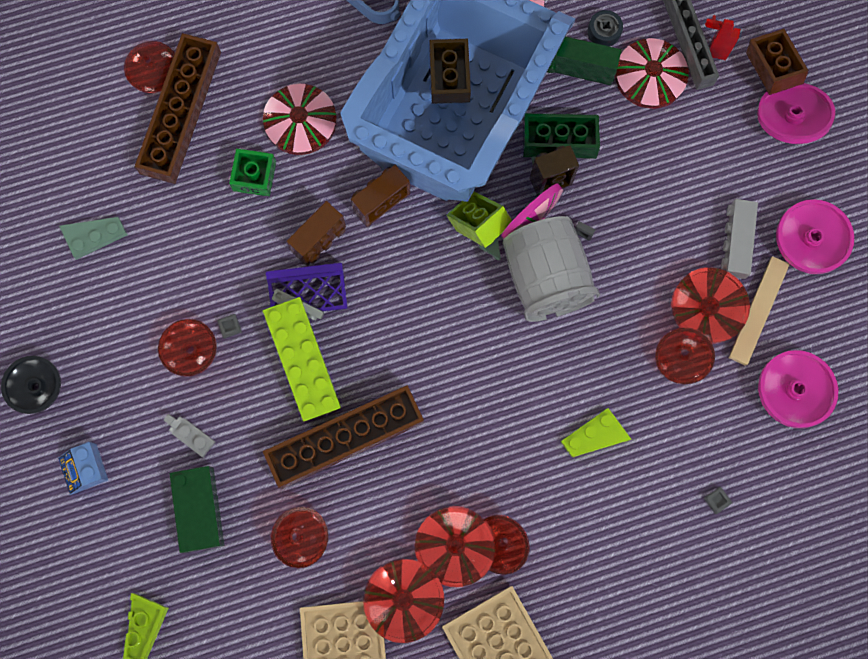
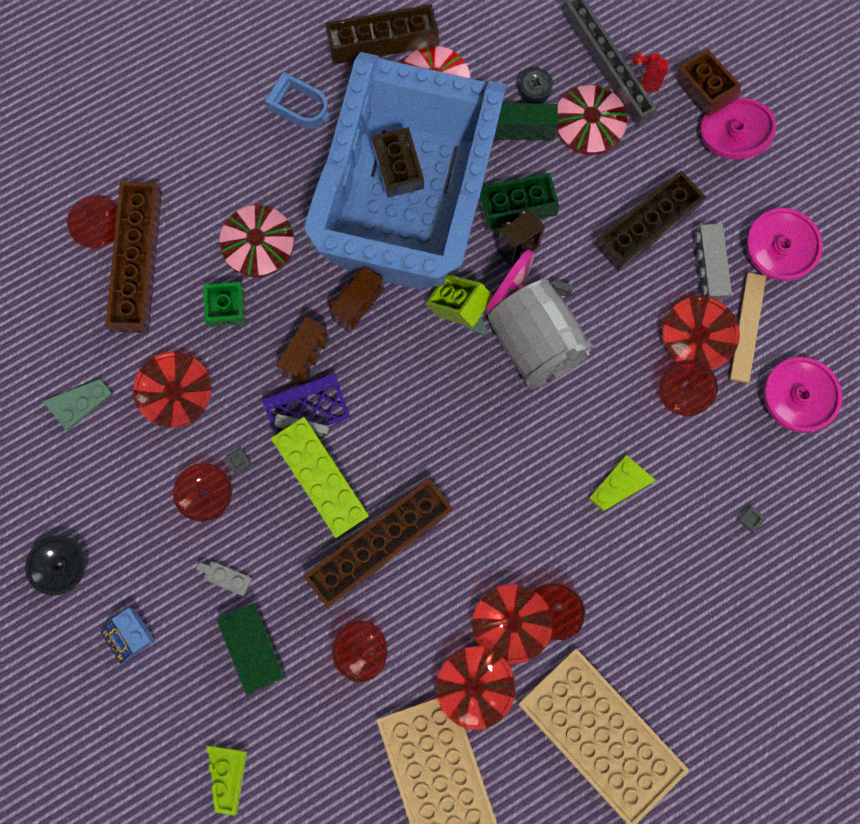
camera: 15 degrees left, 0 degrees up
none -> clear red dish [133,352,212,428]
none -> dark brown brick [595,170,706,272]

